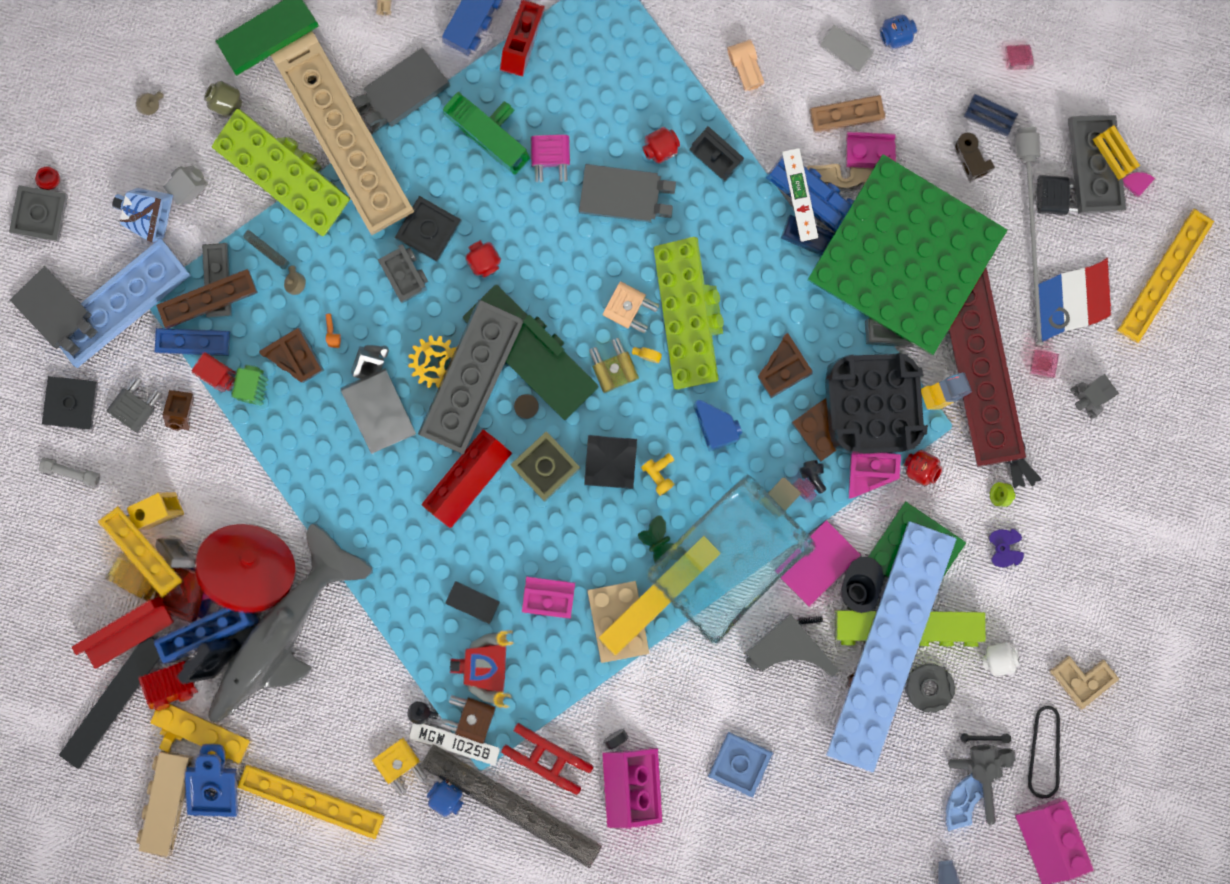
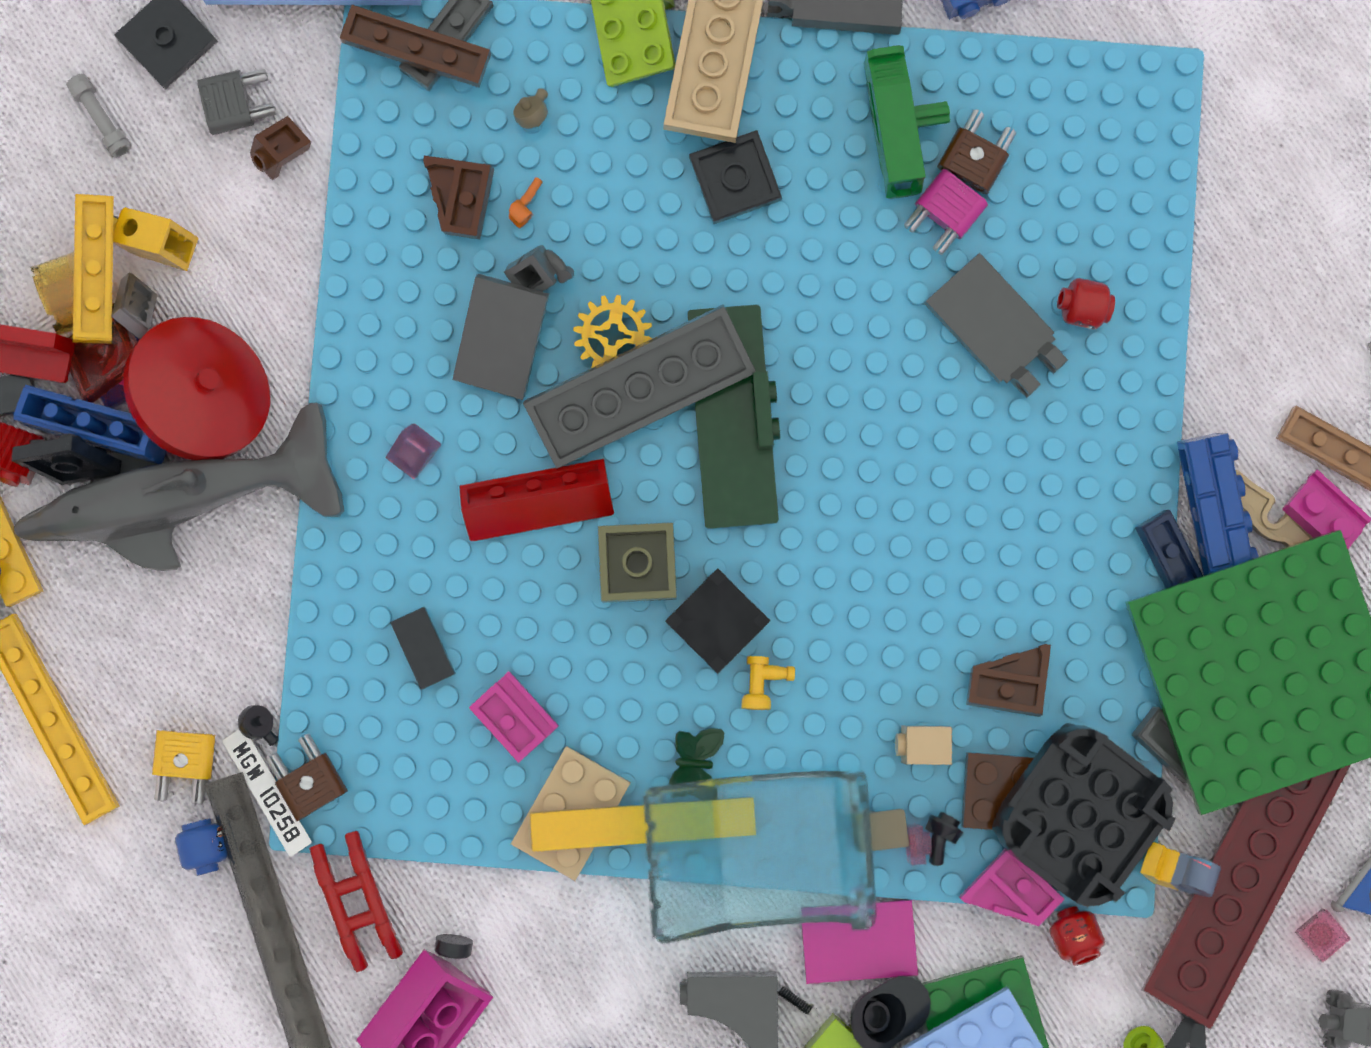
camera: 45 degrees right, 0 degrees up
blue tile [154,328,230,356] -> none
red brick [192,352,236,392] -> none
bright green brick [231,365,269,406] -> none
clear smoke tile [243,230,290,270] -> none
dark grey bracket [378,244,428,303] -> none
torso [450,630,514,708] -> none
red head [465,240,501,278] -> none
red slope [500,0,545,77] -> none
dark brown tile [514,394,539,419] -> none
clear yellow piece [589,338,639,393] -> none
light nougat piece [603,281,659,333] -> none
yellow piece [632,347,662,363] -> none
lime bracket [654,237,724,389] -> none
black hinge [689,126,744,182] -> none
blue slope [694,400,742,452] -> none
light nougat piece [727,39,765,91] -> none
white sticker [782,148,818,241] -> none
none -> slope [385,424,441,479]
none -> tan brick [895,726,952,765]
none -> reddish brown piece [937,109,1016,194]

